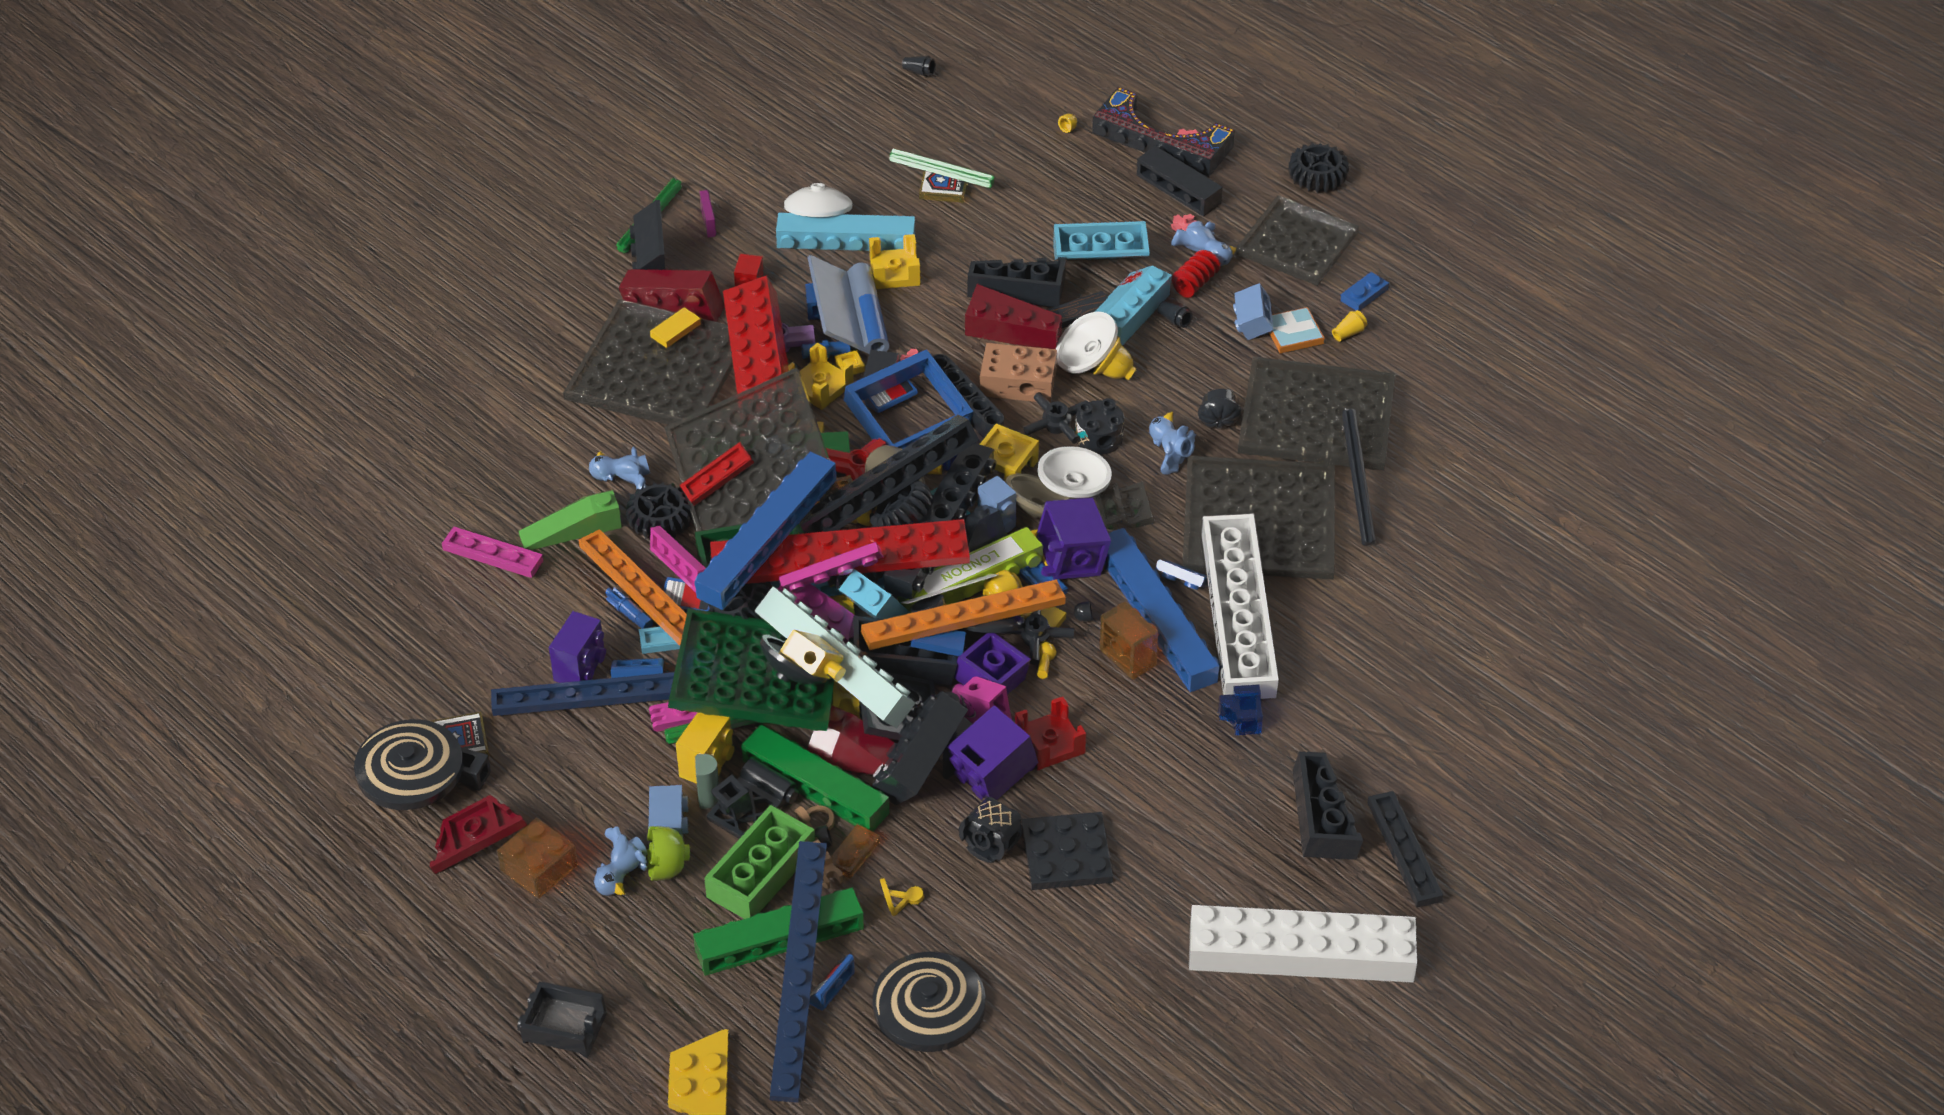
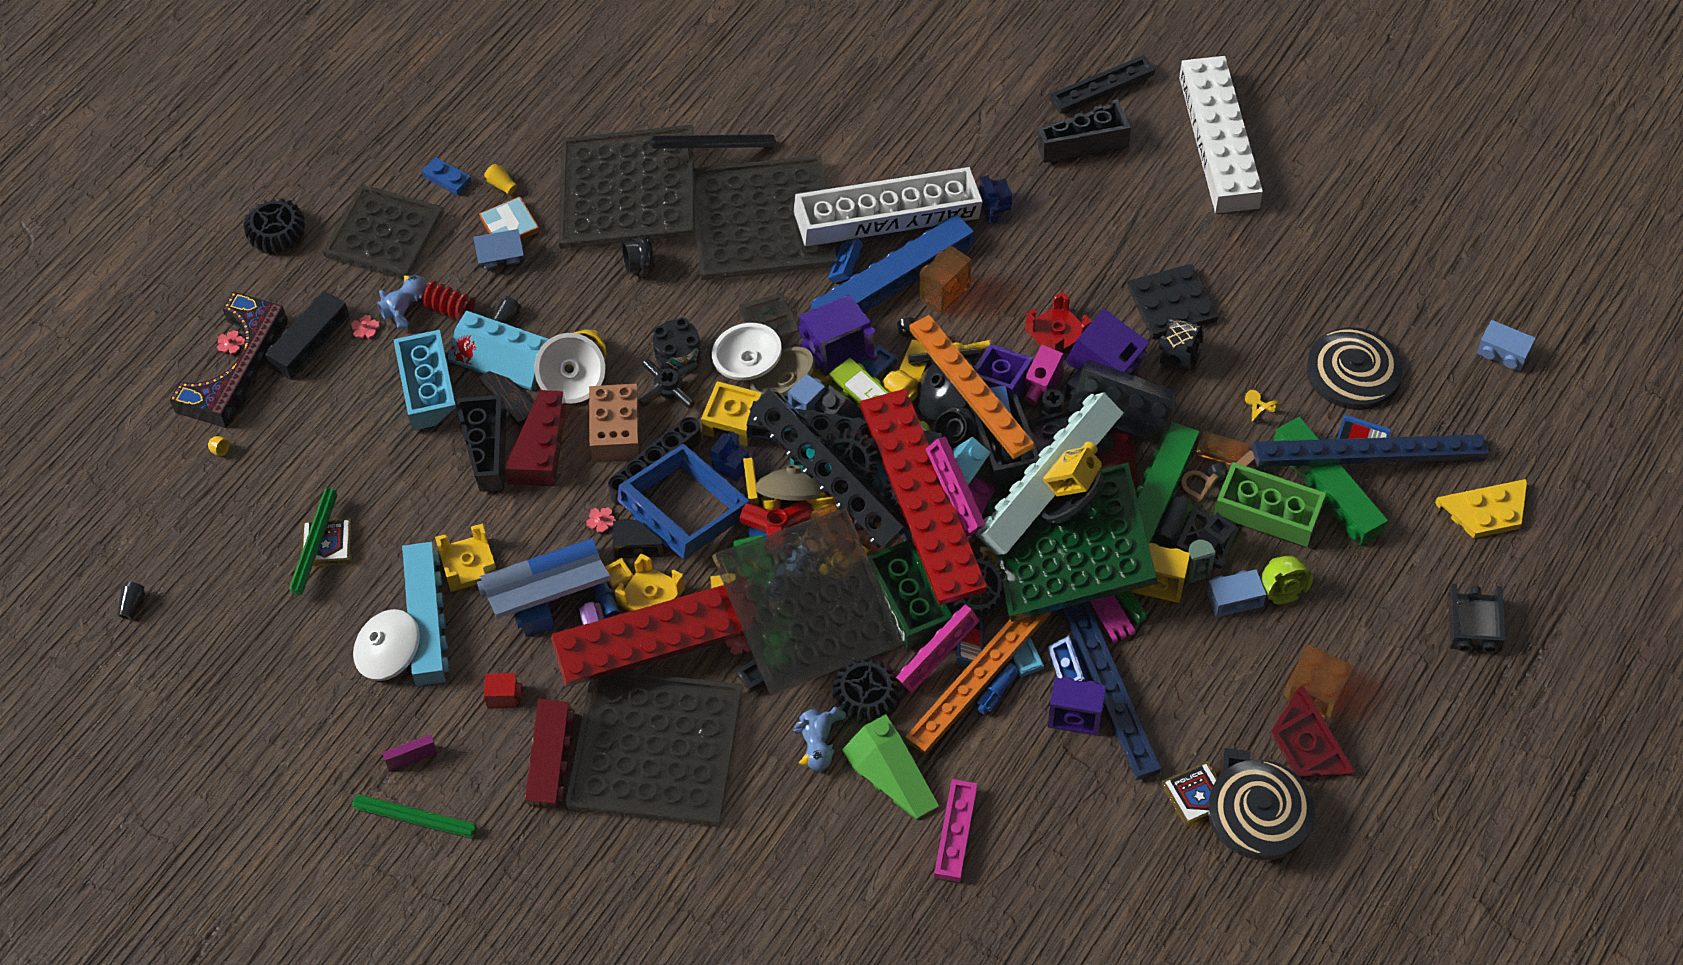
camera: 100 degrees left, 10 degrees up
medium blue animal [594,826,648,896] -> none
black slope [629,200,665,270] -> none
yellow tile [650,307,701,348] -> none
red tile [680,442,755,506] -> none
blue brick [694,452,836,610] -> none
white sticker [901,574,997,604] -> none
medium blue animal [1149,412,1196,475] -> none

